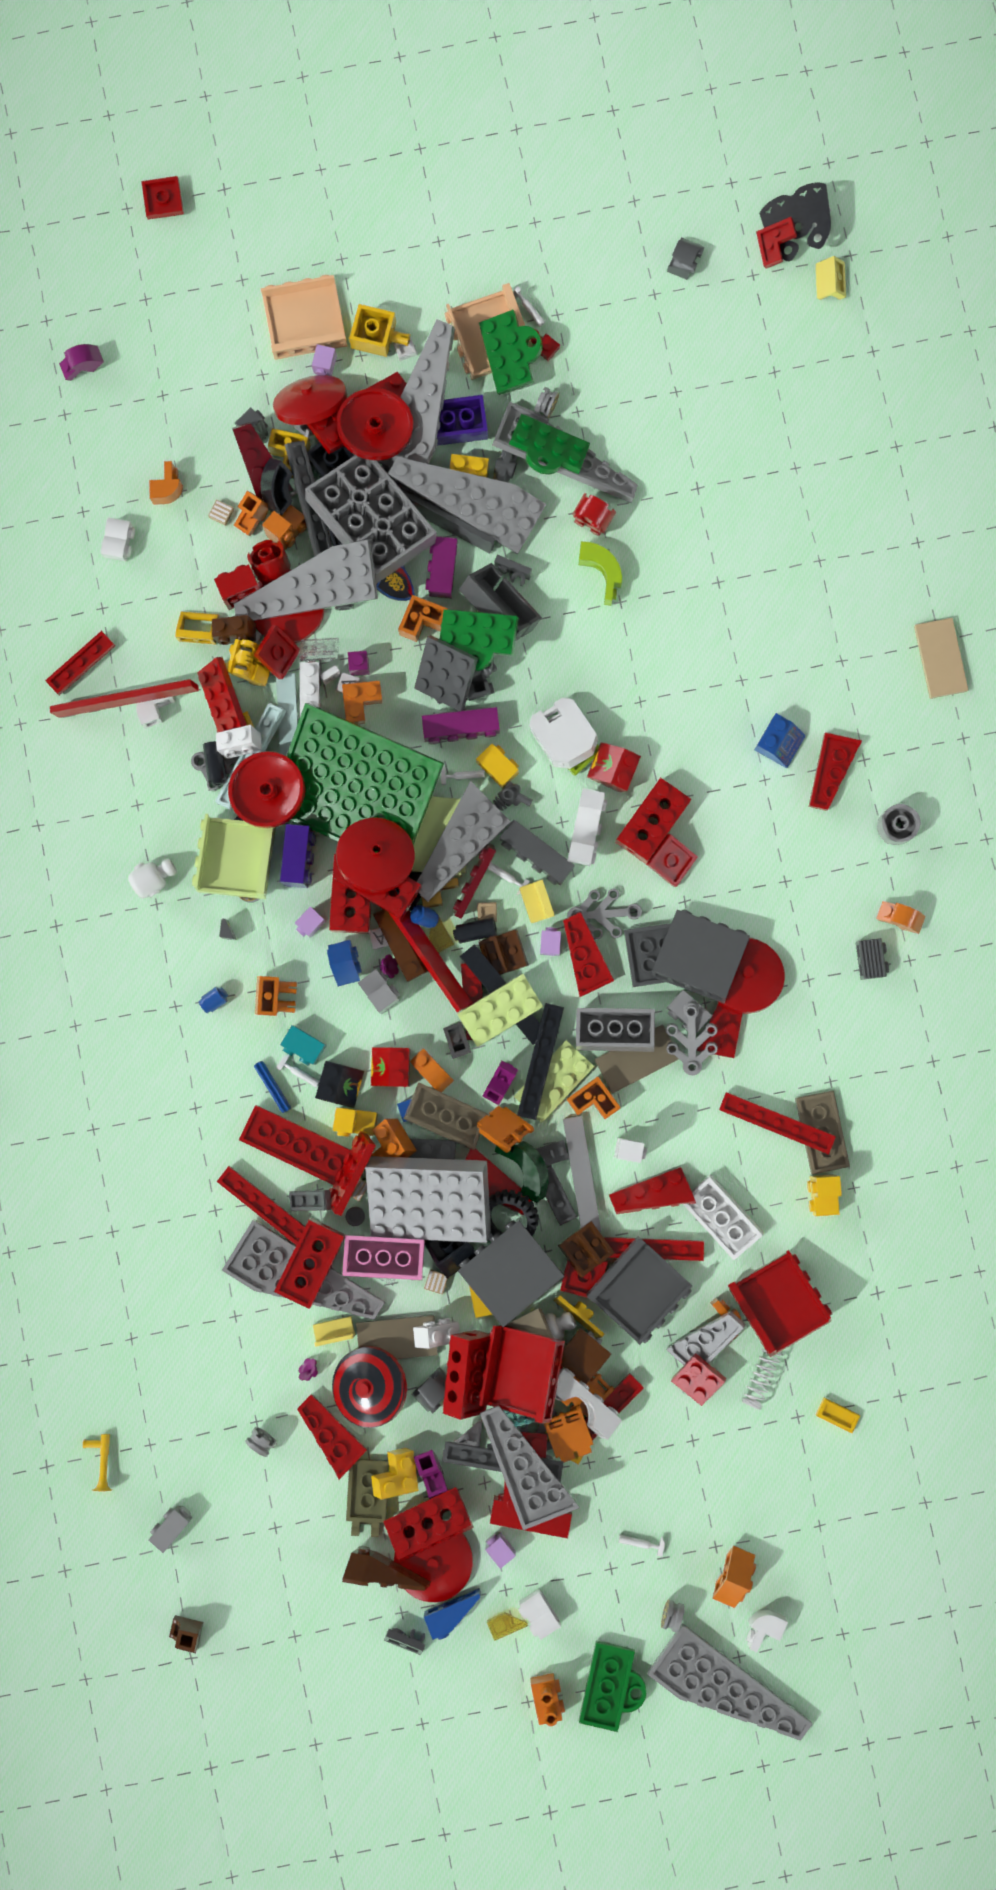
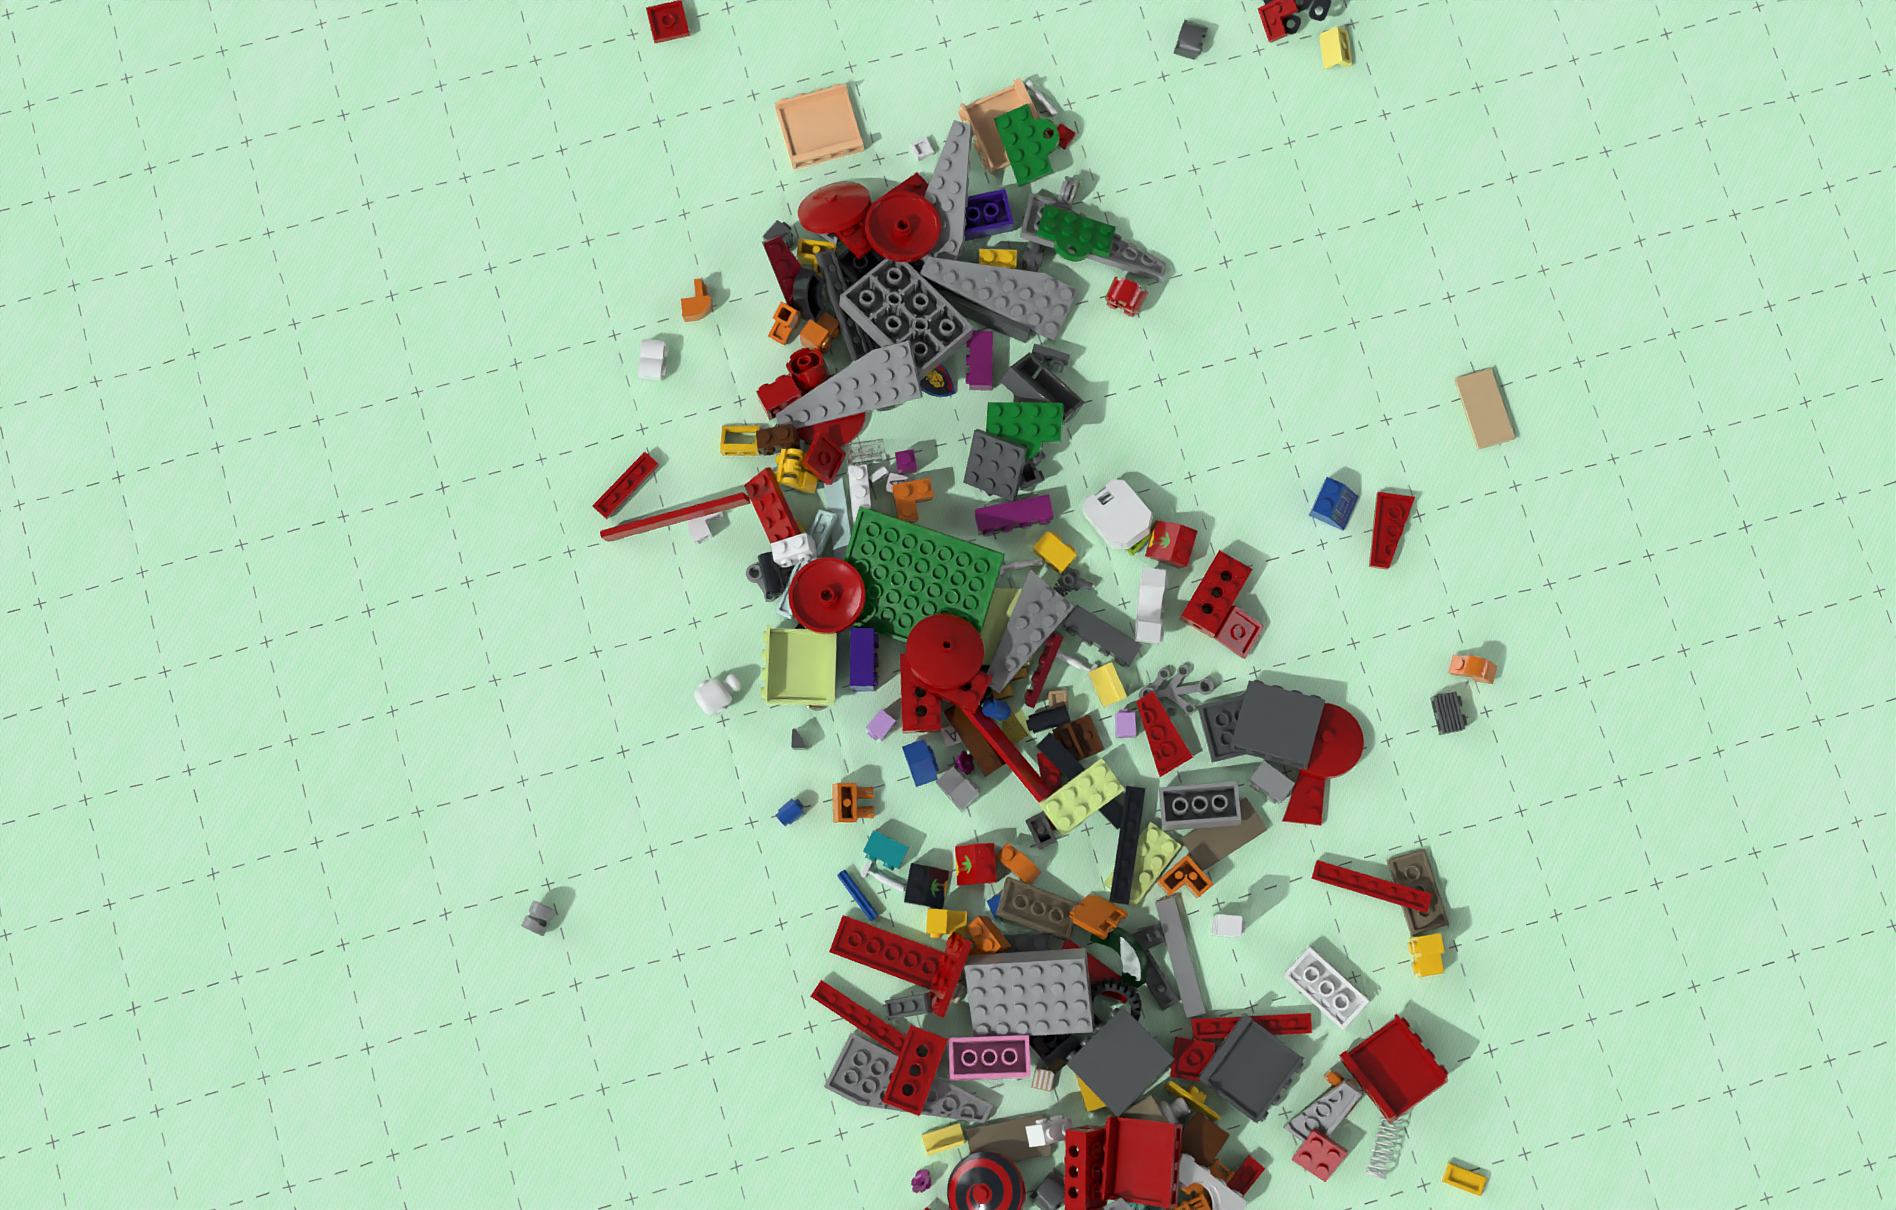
camera: 10 degrees left, 5 degrees down
magenta brick [59,344,104,381] -> none
tan tile [208,499,234,526] -> none
lavender brick [312,344,337,376] -> none
dark grey tile [345,1206,365,1226] -> none
yellow brick [349,304,411,357] -> none
orange brick [398,595,448,642] -> none
magenta brick [482,1060,518,1105] -> none
reddish brown slope [558,1221,615,1277] -> none
lime arch [578,541,622,606] -> none
red wing [609,1167,696,1214] -> none
light grey plant [666,1001,717,1076] -> none
light grey brick [877,804,921,845] -> none

